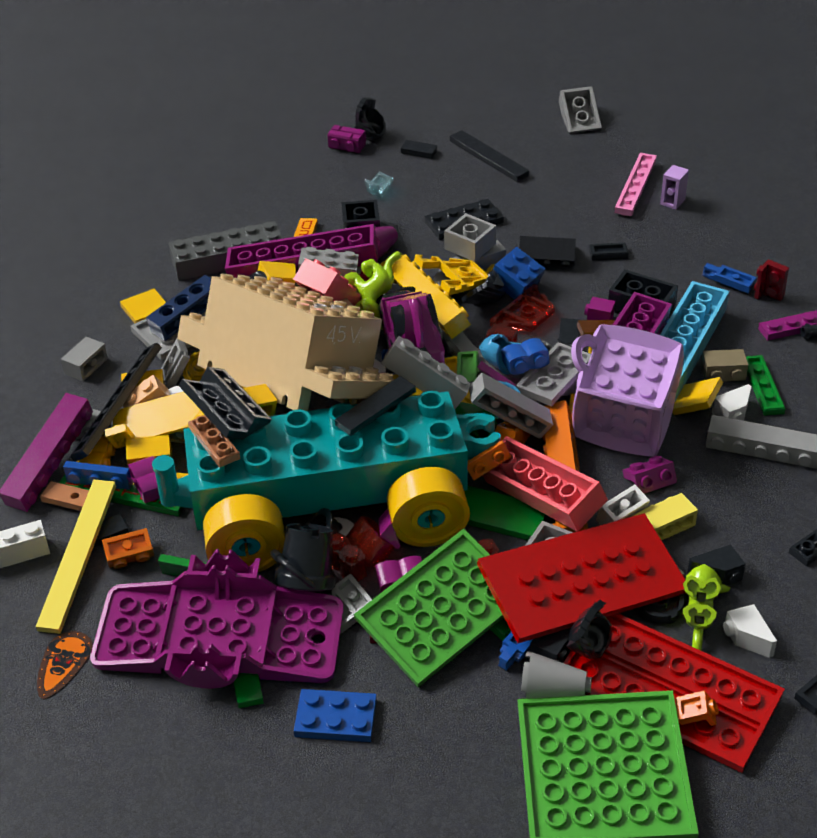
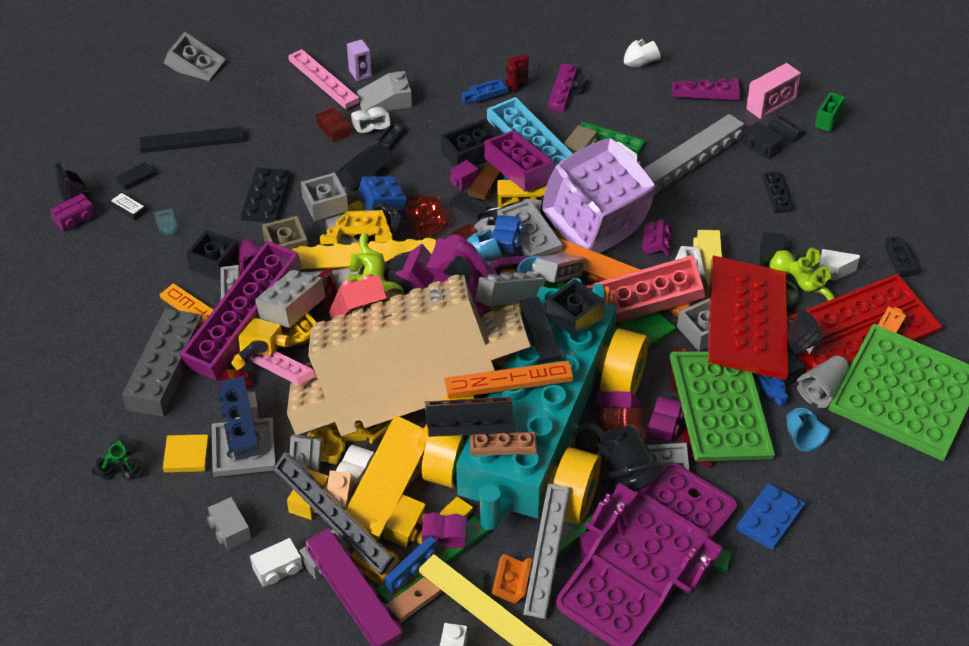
camera: 60 degrees left, 5 degrees up
none -> black plant [91,435,142,480]
none -> tile [109,191,147,220]
none -> white brick [250,538,303,587]
none -> dark tan brick [262,216,308,250]
none -> clear red brick [315,107,351,142]
none -> white brick [351,107,390,133]
none -> light grey slope [357,71,412,111]
none -> orange tile [444,361,573,398]
none -> light grey tile [523,484,570,619]
none -> black brick [546,279,605,338]
none -> dark azure helmet [786,408,830,452]

